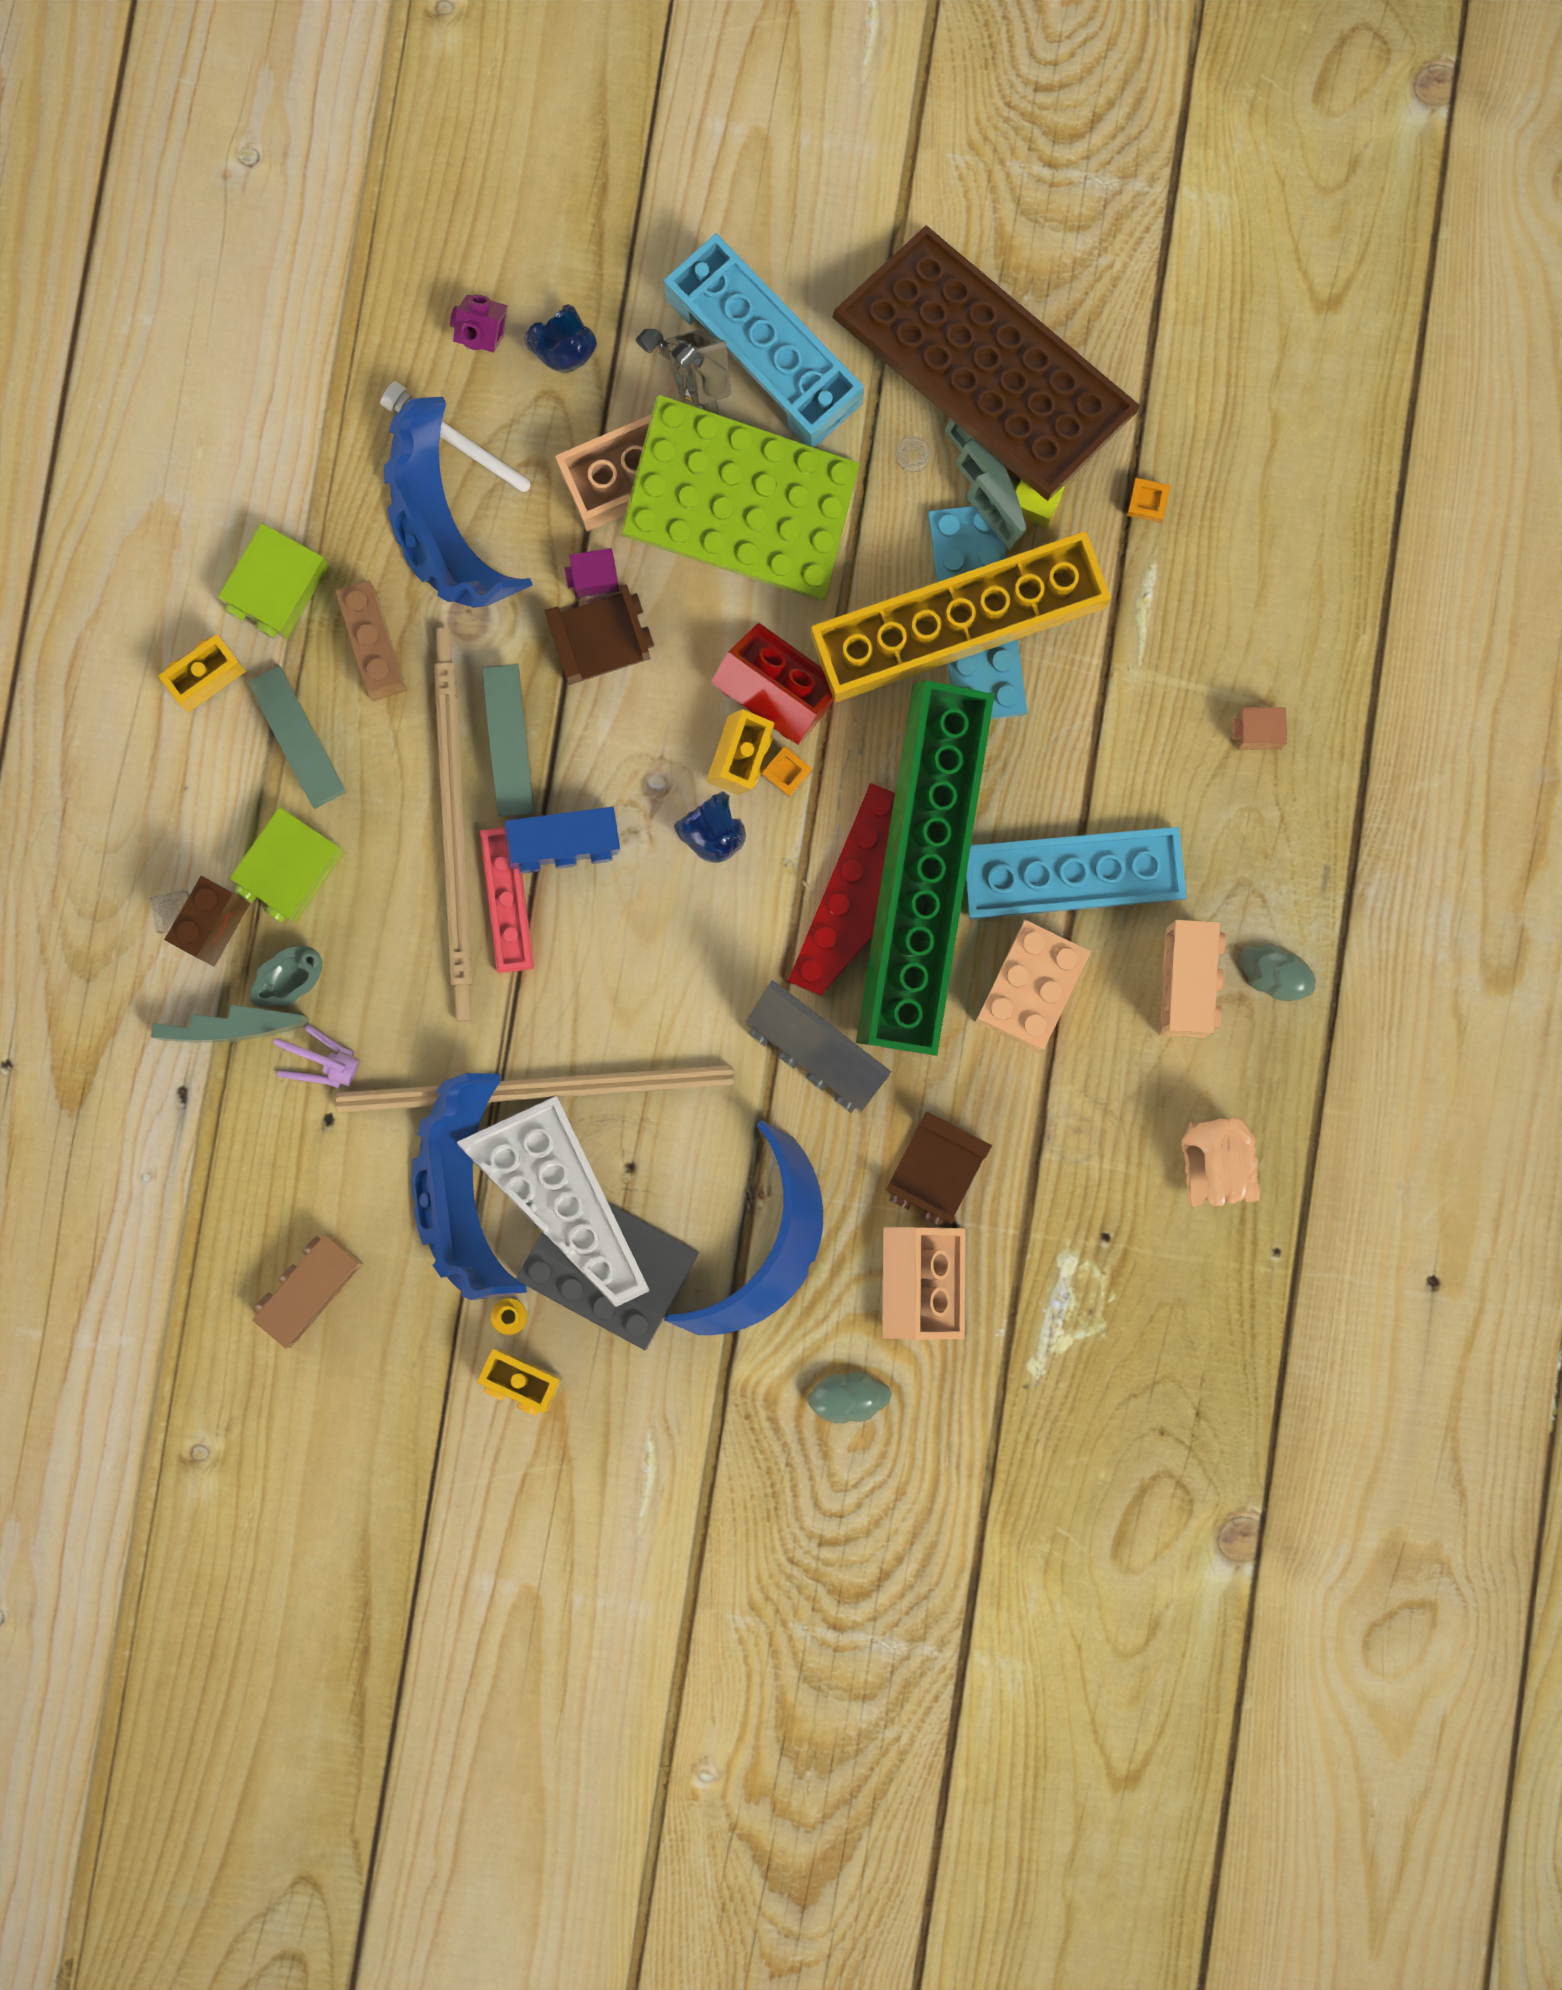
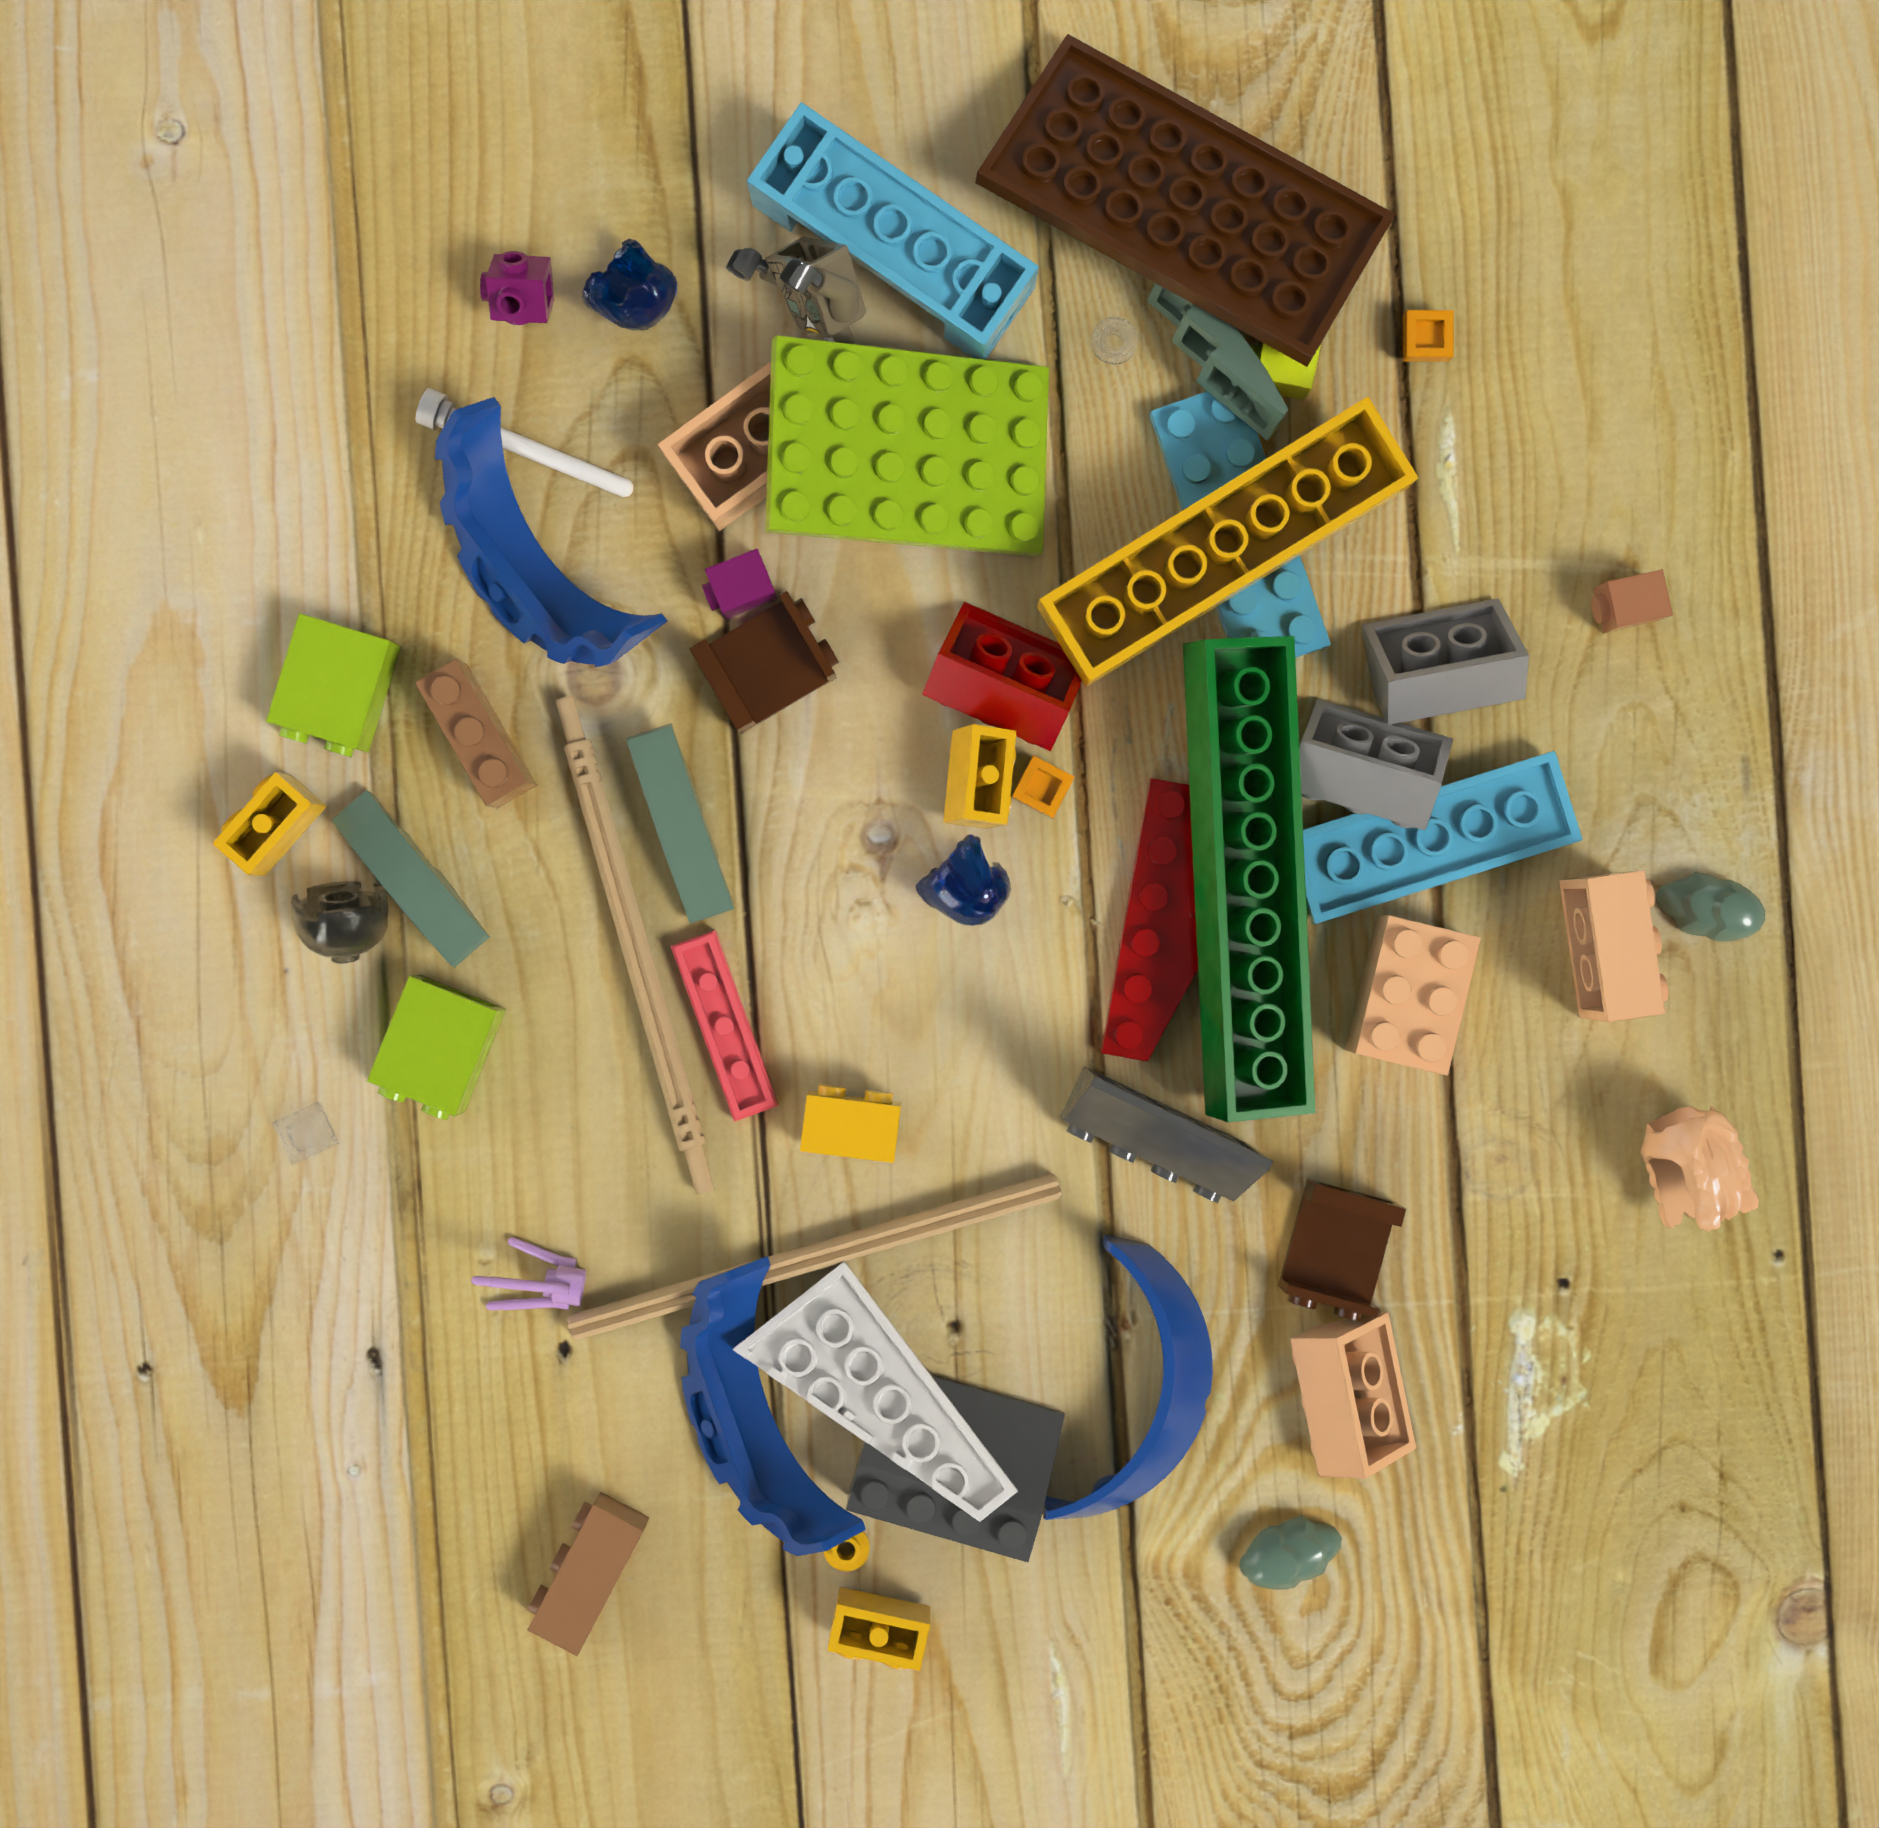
camera: 15 degrees left, 5 degrees up
sand green slope [151,1005,309,1043] -> none
reddish brown panel [164,876,250,967] -> none
sand green arm [250,946,322,1007] -> none
blue brick [504,806,620,874] -> none
none -> clear smoke cylinder [291,881,389,964]
none -> yellow brick [800,1084,902,1163]
none -> light grey slope [1299,699,1453,831]
none -> light grey slope [1362,598,1529,725]

